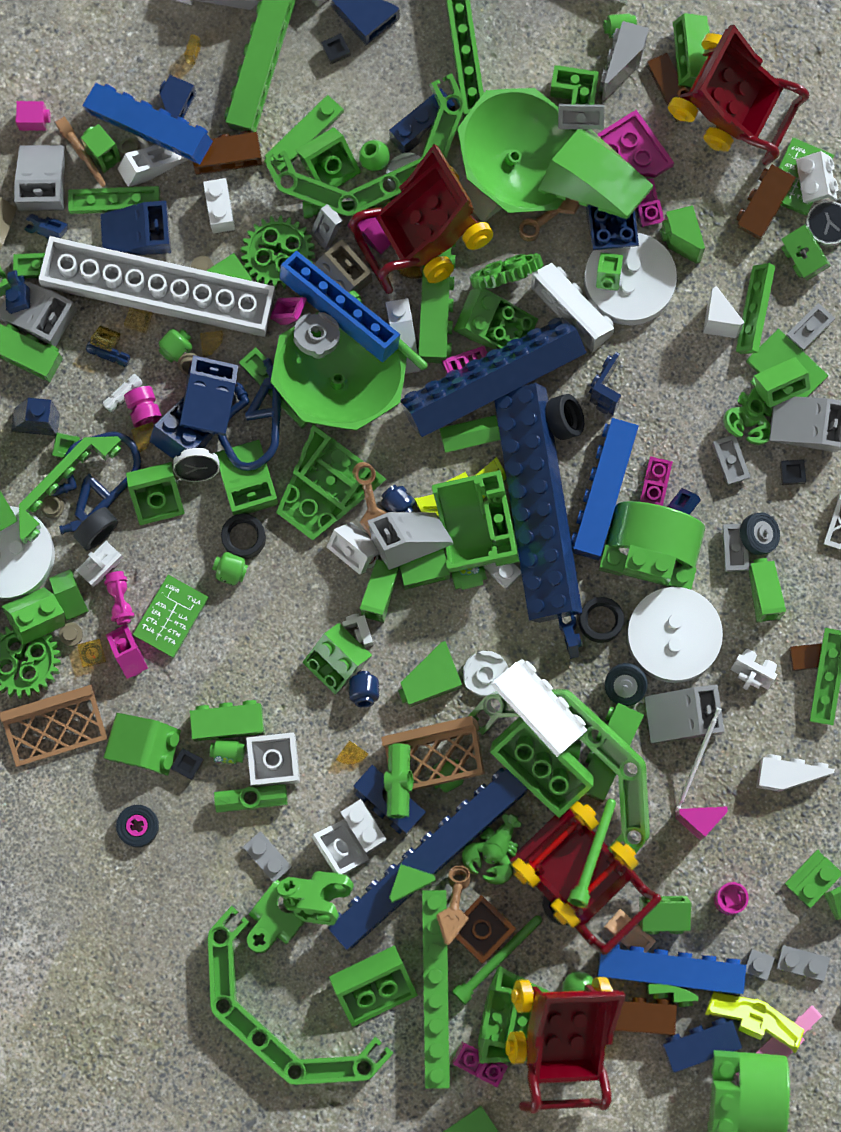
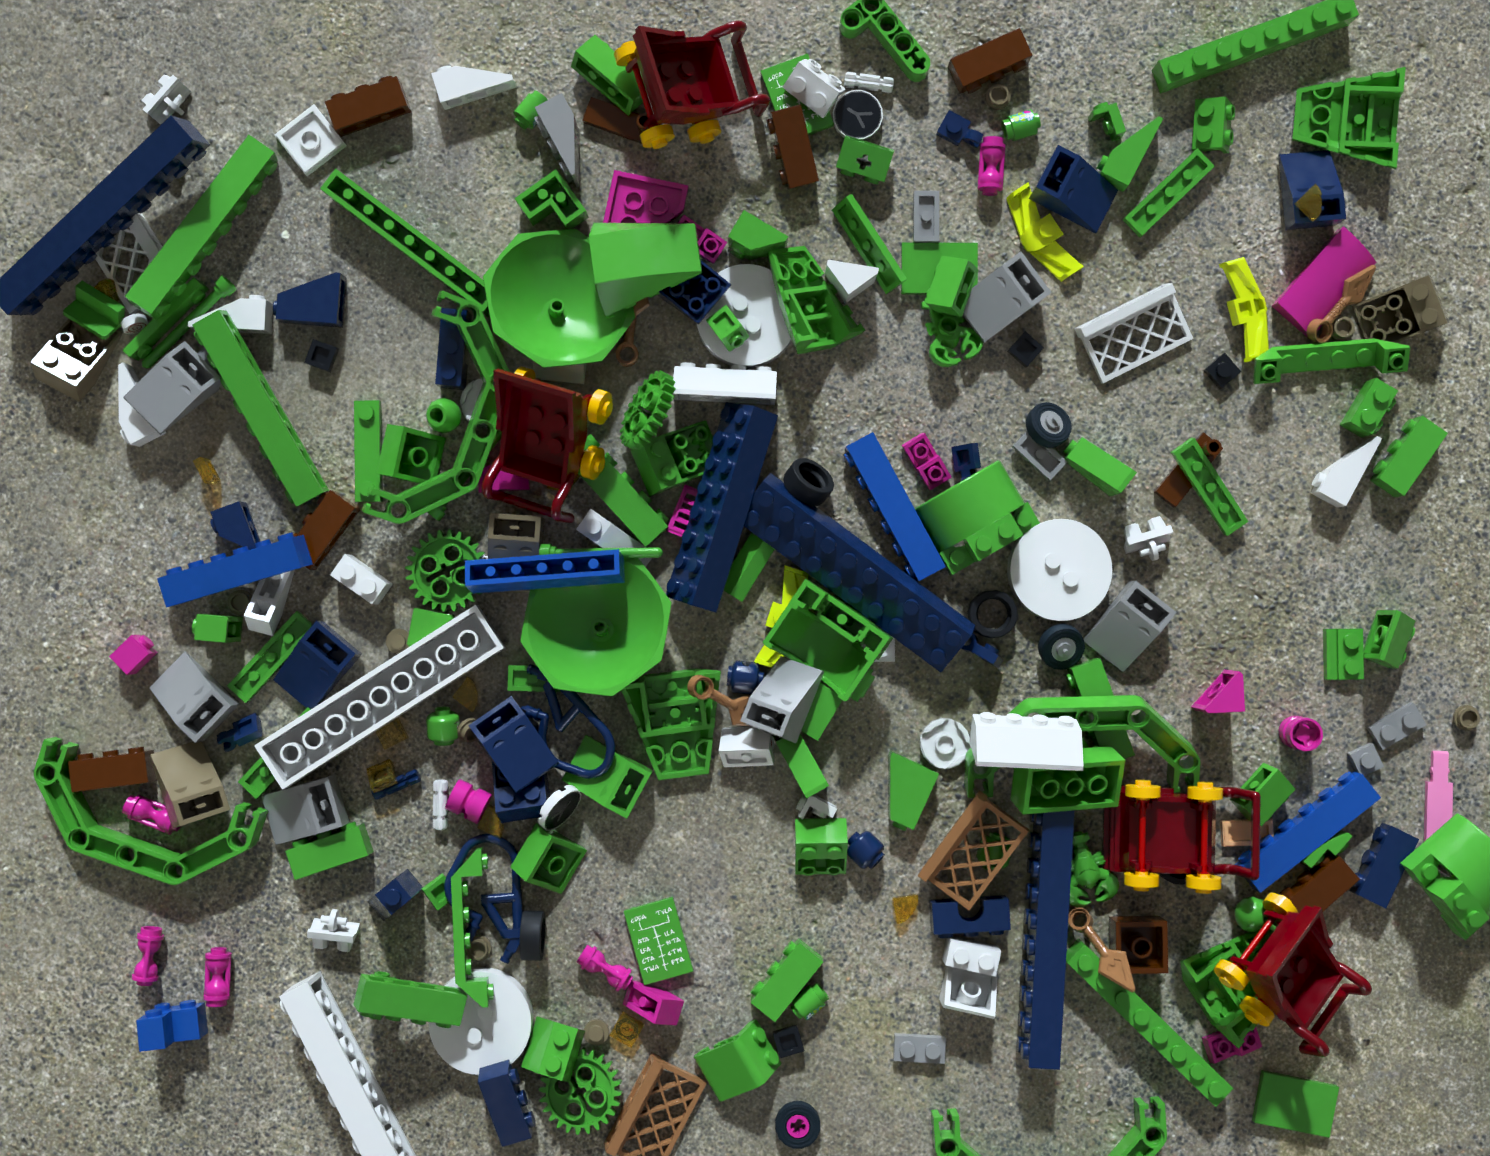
camera: 50 degrees left, 10 degrees up
dark blue plate [5,270,30,314] -> none
bright green slope [49,569,89,621] -> none
medium nougat piece [55,116,106,187] -> none
white hips [76,541,123,587] -> none
bright green head [212,552,248,585] -> none
bright green piece [214,784,288,813] -> none
black tyre [221,513,266,559] -> none
white slope [246,733,300,787] -> none
bright green piece [247,880,305,953] -> none
dark pink slope [270,297,307,325] -> none
bright green piece [277,871,354,925] -> none
light grey plate [294,312,340,359] -> none
light grey plate [310,204,342,249] -> none
bright green slope [329,945,418,1027] -> none
bright green piece [384,743,413,819] -> none
bright green slope [390,864,436,903] -> none
bright green piece [452,915,542,1005] -> none
light grey plate [558,104,605,130] -> none
bright green piece [568,799,616,908] -> none
dark blue bracket [589,352,621,415] -> none
white piece [675,708,721,812] -> none
neon yellow plate [704,991,804,1054] -> none
light grey plate [712,435,750,486] -> none
white slope [756,754,834,792] -> none
none -> bright green wedge [768,246,866,354]

